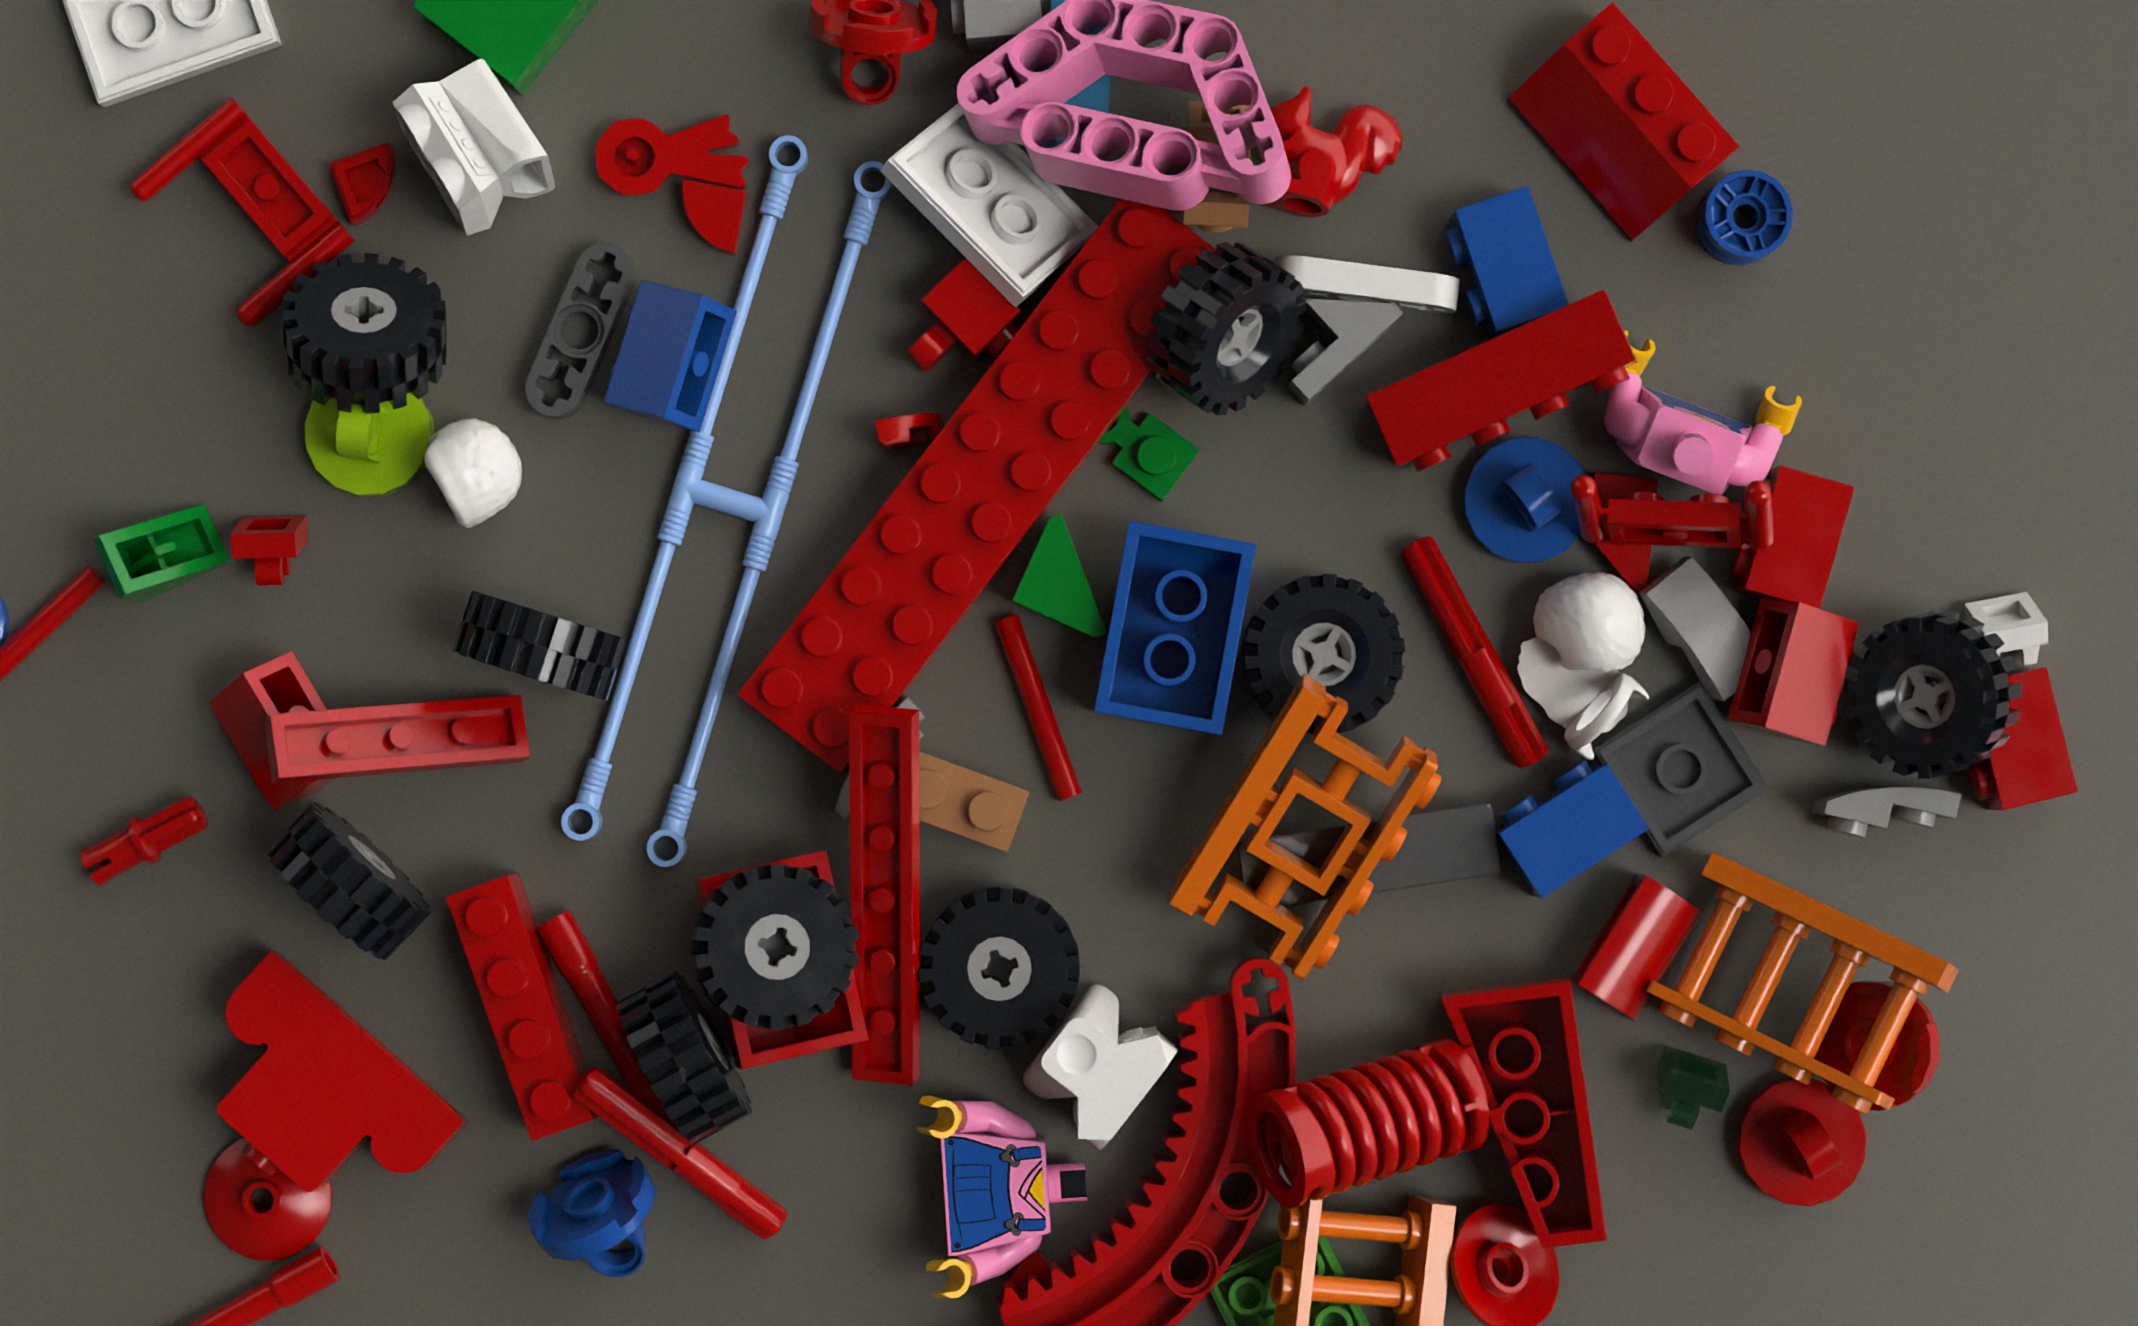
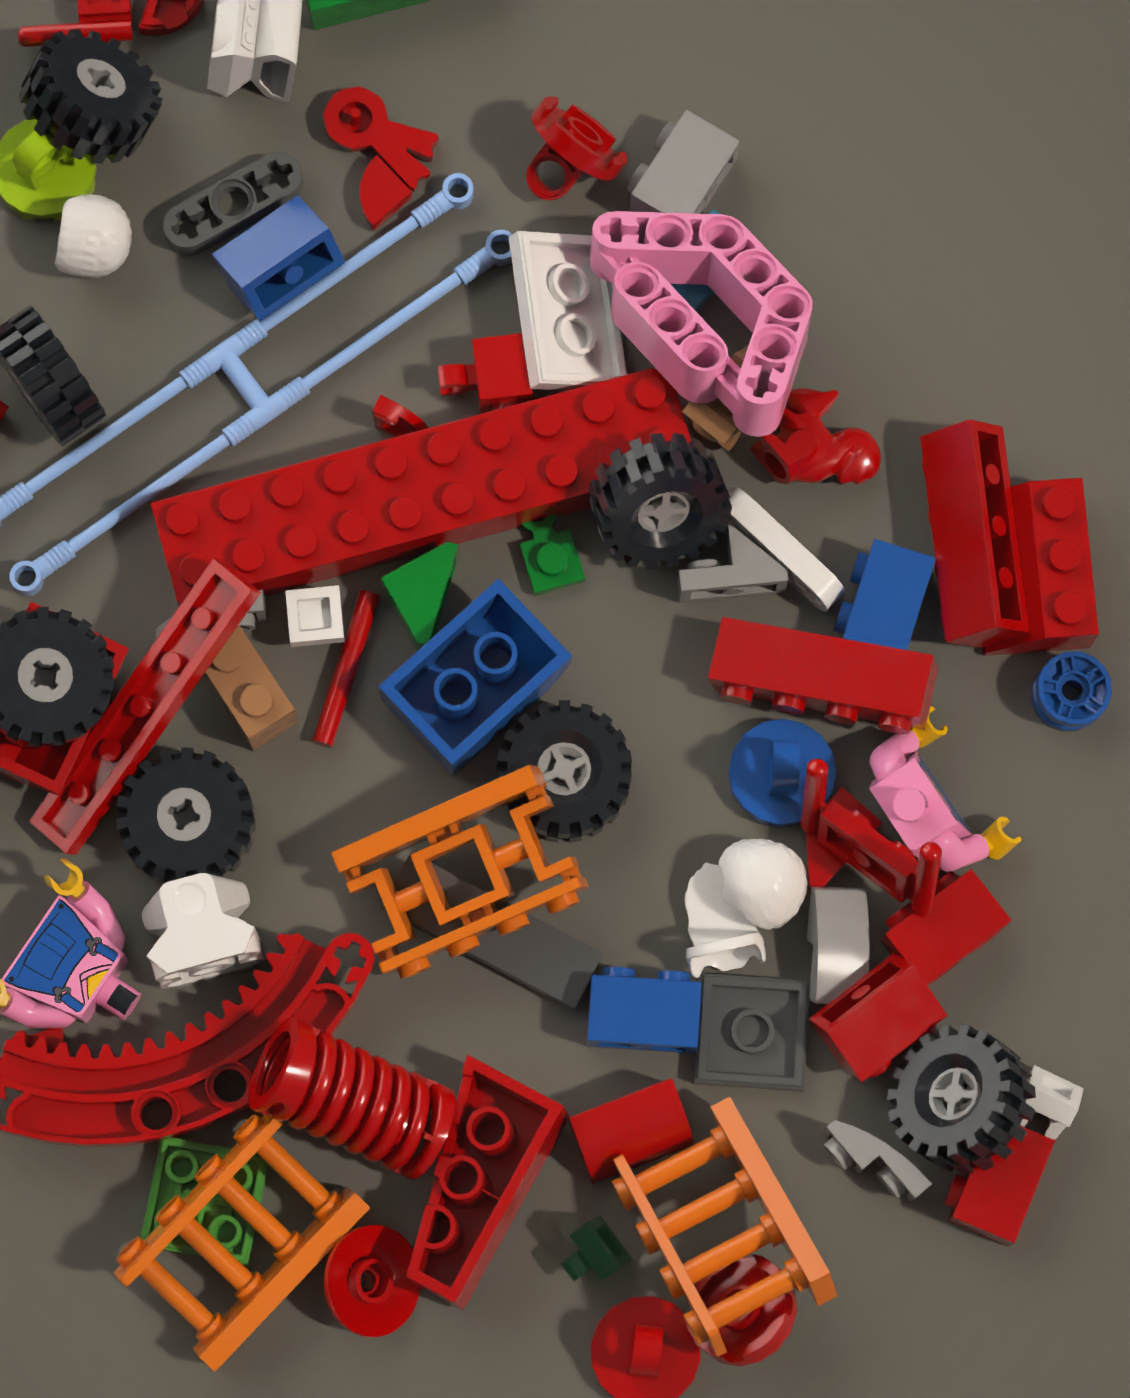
camera: 30 degrees right, 10 degrees down
red axle [1401,536,1549,768] -> none
none -> white tile [285,585,345,647]
none -> red brick [920,419,1030,648]

